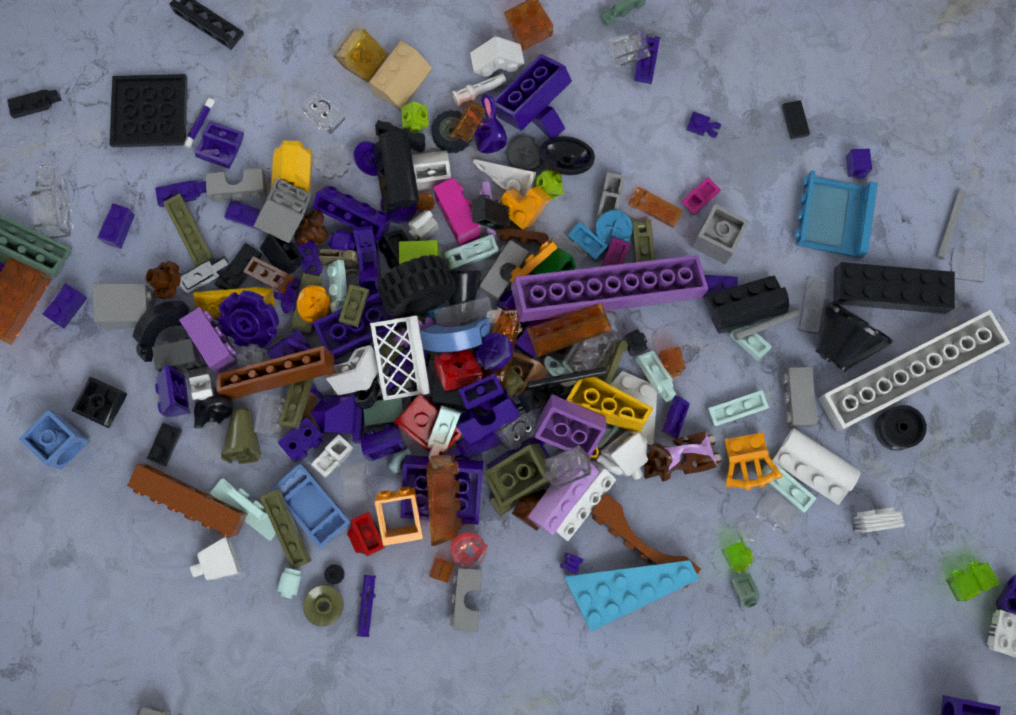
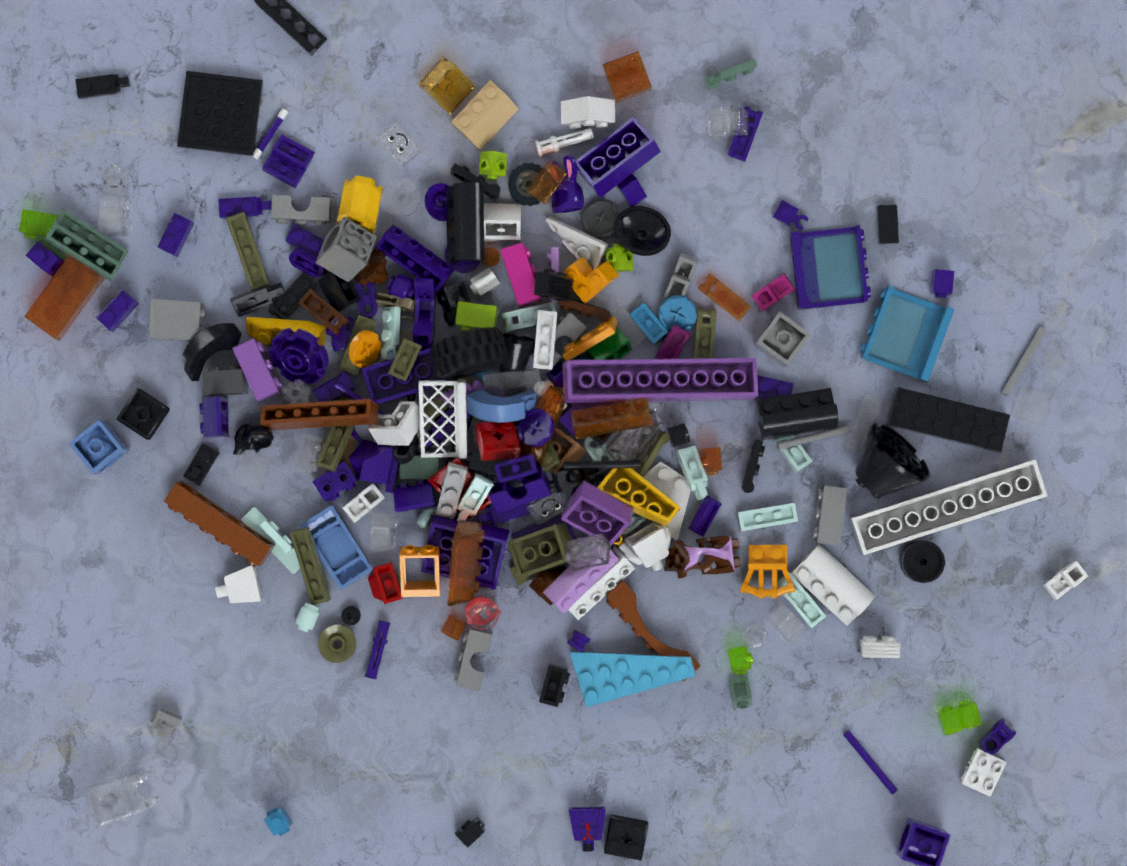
camera: 10 degrees right, 10 degrees up
reddish brown plant [145,261,181,300] -> none
white brick [189,366,214,400] -> none
olive cone [221,408,261,464] -> none
none -> dark purple plate [289,248,326,277]
none -> light grey plate [435,462,468,519]
none -> white plate [533,310,557,370]
none -> black brick [539,663,570,707]
none -> black plate [742,439,765,493]
none -> clear light blue panel [790,225,871,310]
none -> dark purple bar [843,730,898,794]

